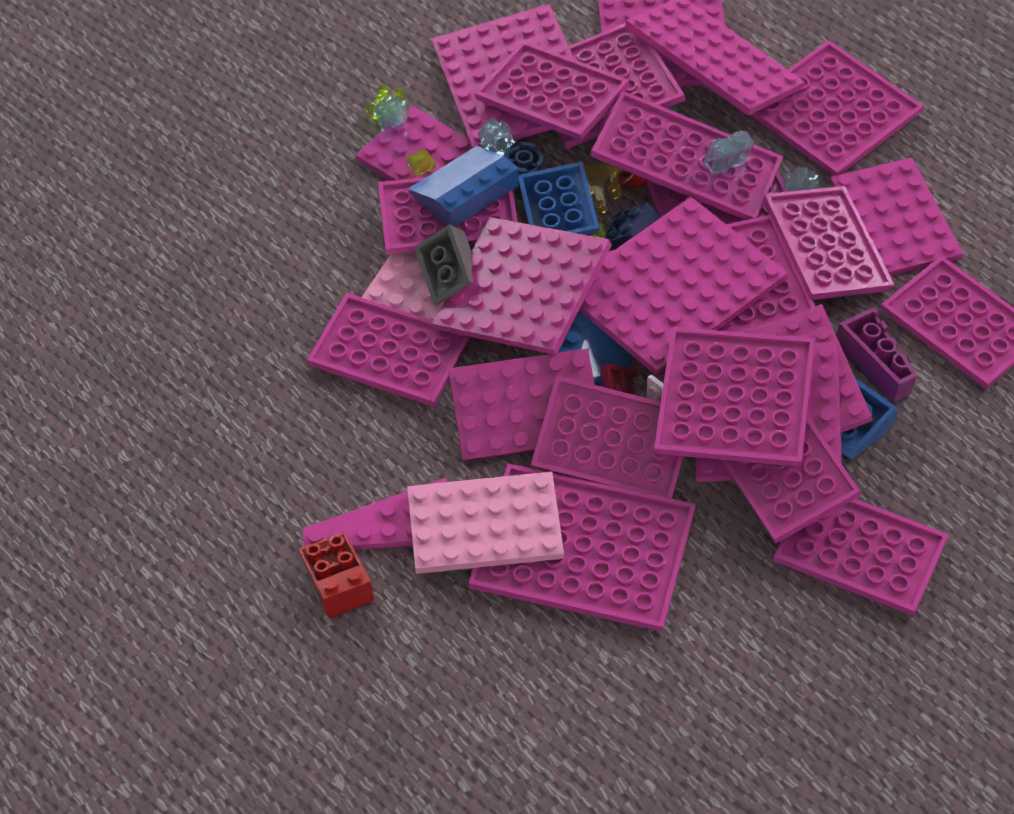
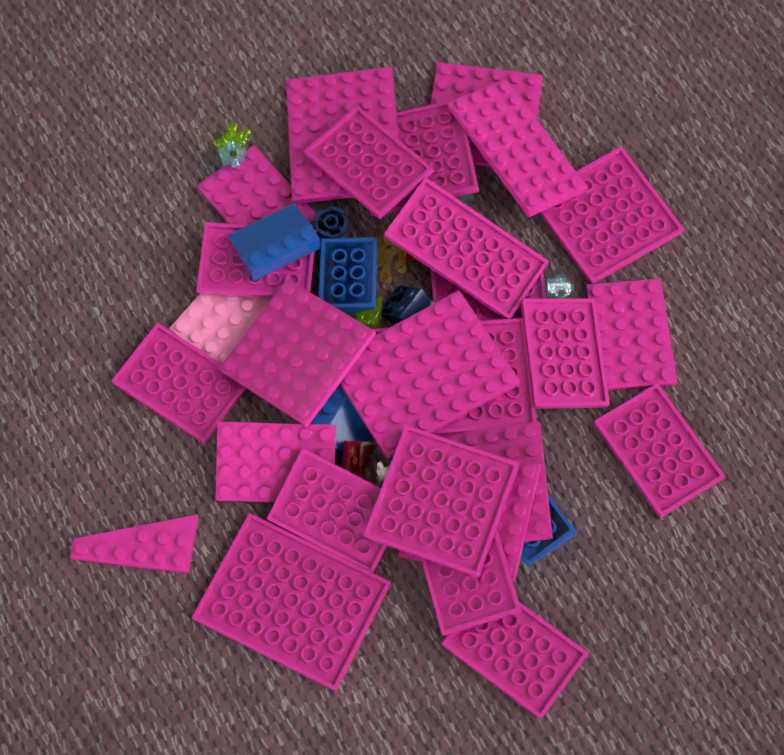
camera: 10 degrees right, 15 degrees up
red slope [299,532,375,619] -> none
clear neon green tile [406,148,436,176] -> none
bright pink plate [407,472,564,574] -> none
dark grey slope [414,224,472,305] -> none
clear light blue brick [478,118,515,155] -> none
clear light blue brick [704,131,755,173] -> none
magenta wedge [836,307,917,403] -> none

